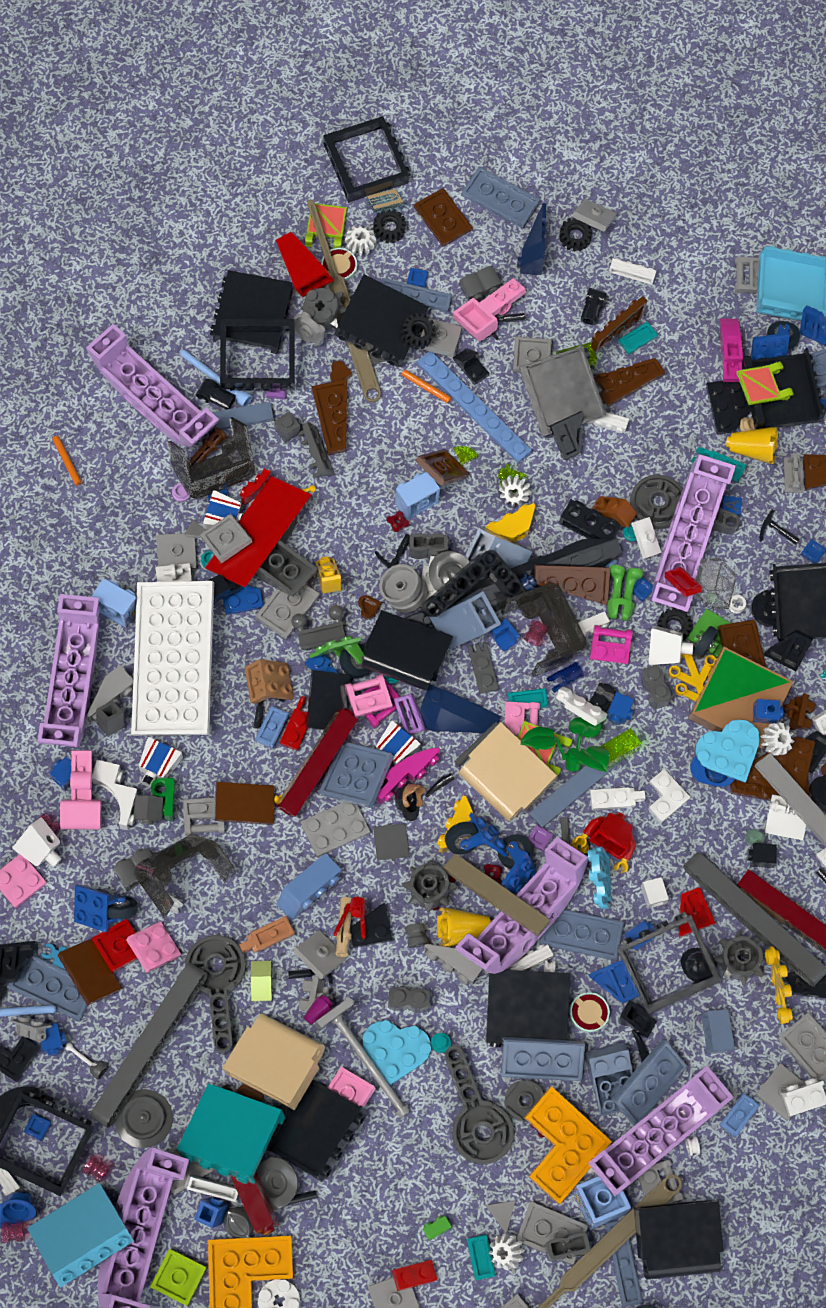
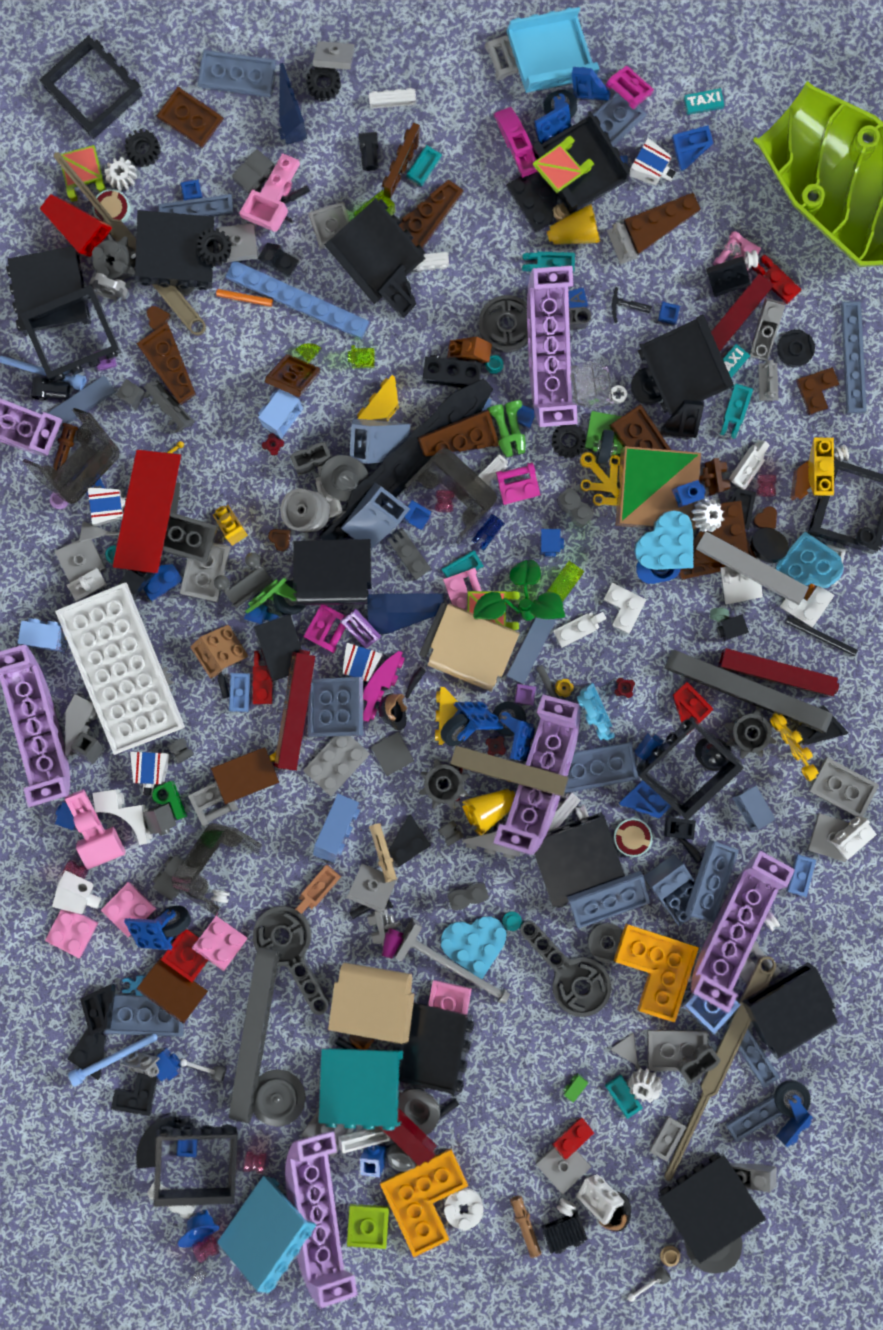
camera: 15 degrees left, 15 degrees up
light grey plate [200,514,252,563] -> none
red slope [240,468,271,505] -> none
yellowish green slope [251,961,272,1001] -> none
red plant [333,896,366,939] -> none
bright pink plate [345,674,392,717] -> none
piece [366,189,404,213] -> none
black piece [375,534,410,569] -> none
black beam [421,550,523,617] -> none
white gear [499,475,531,507] -> none
dark blue plate [520,574,538,592] -> none
white hinge [556,687,608,726] -> none
red torso [573,812,636,874] -> none
black bracket [589,682,616,712] -> none
white plate [631,517,662,559] -> none
white panel [641,877,669,909] -> none
white torso [649,626,694,665] -> none
red tile [664,567,702,597] -> none
none -> bright pink plate [101,882,156,937]
none -> dark grey wheel [167,738,194,764]
none -> dark red plate [614,677,635,698]

